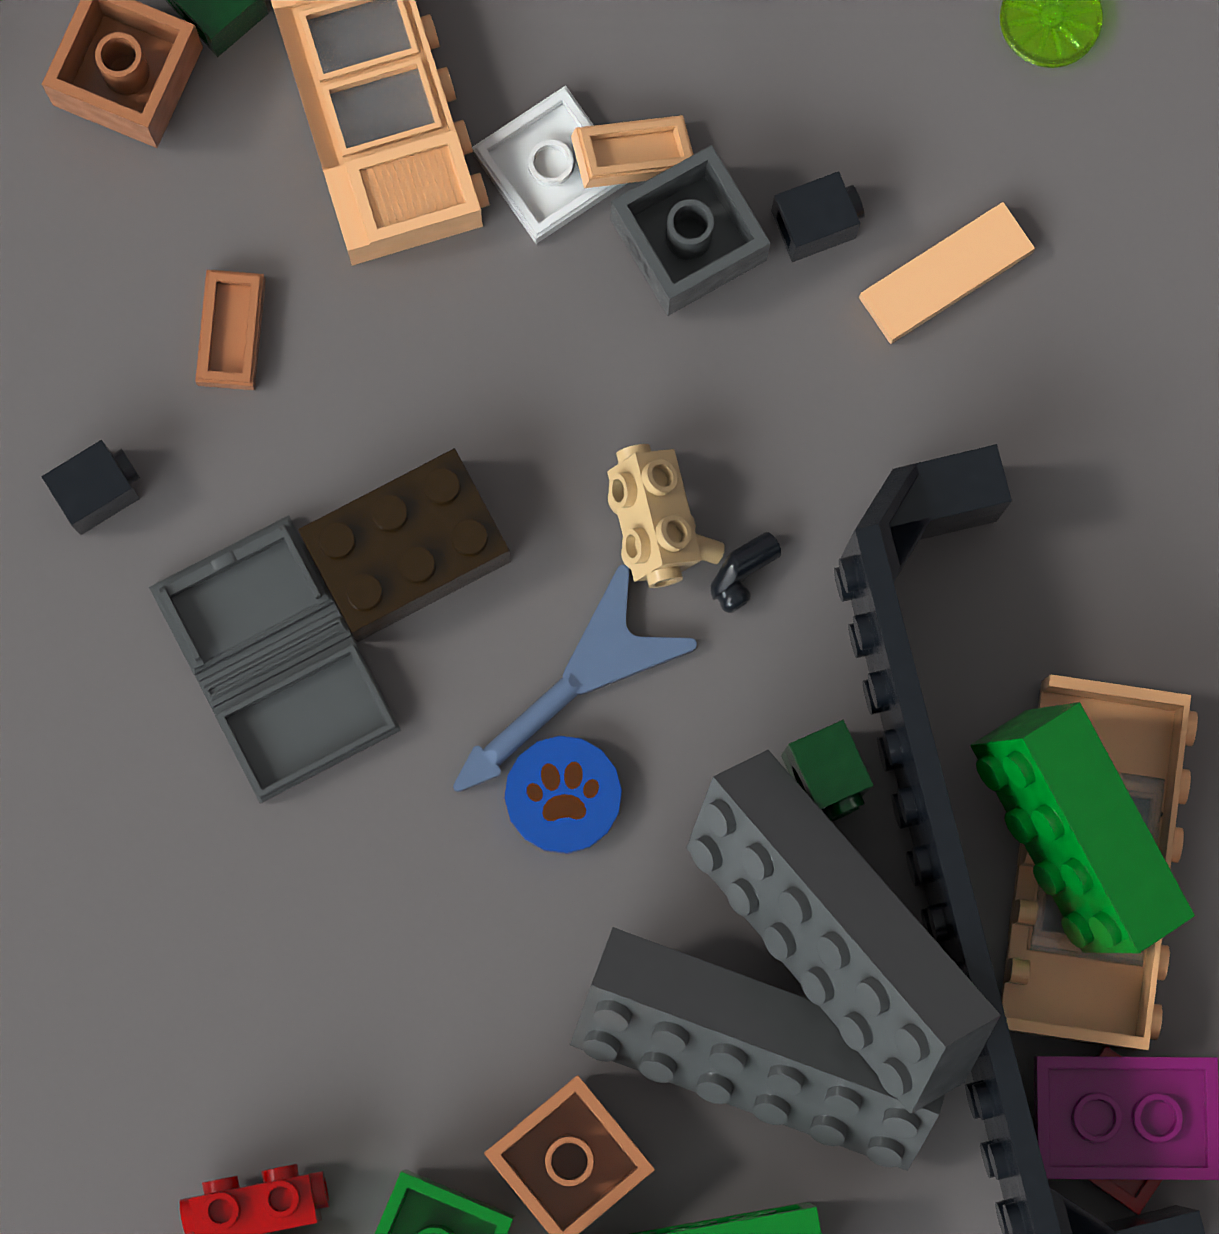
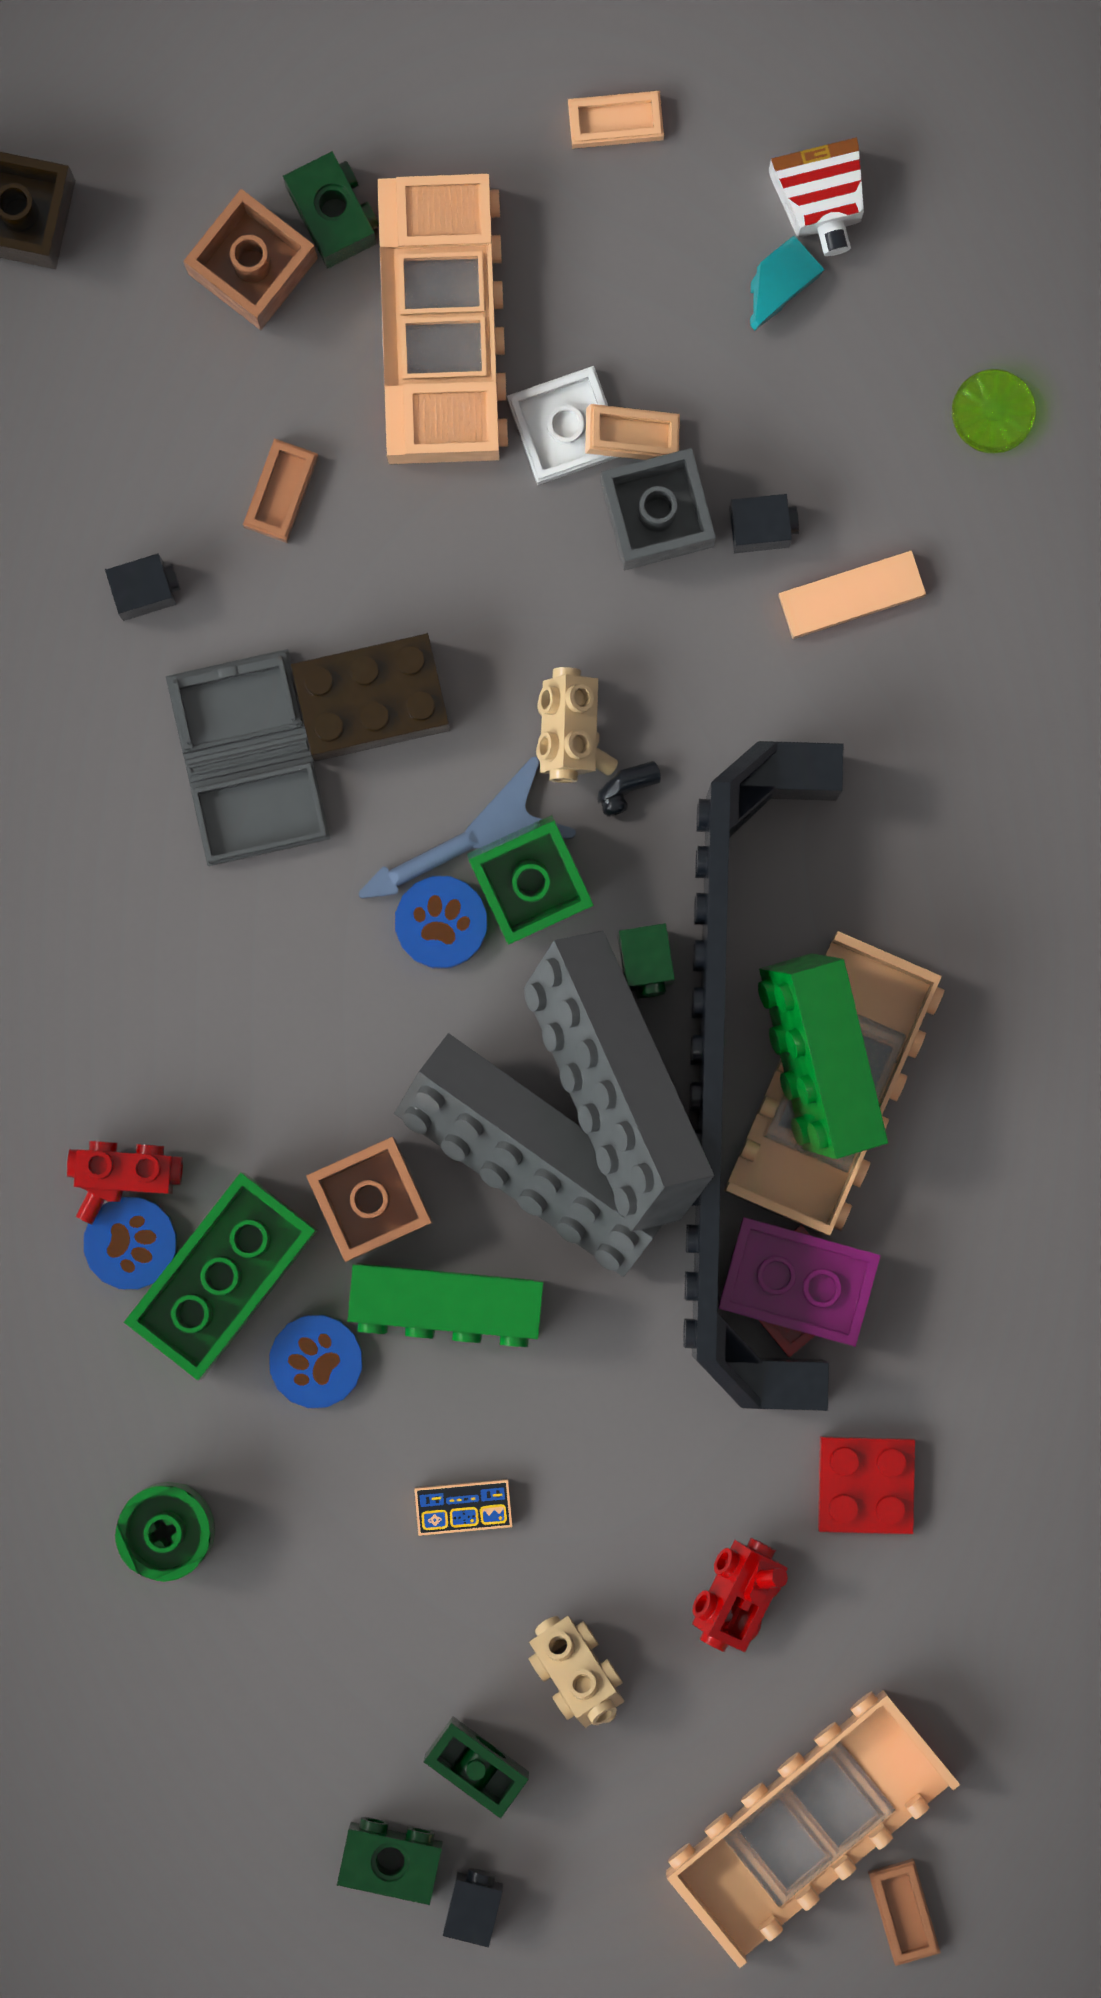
camera: 20 degrees right, 5 degrees up
none -> green brick [467,815,594,945]

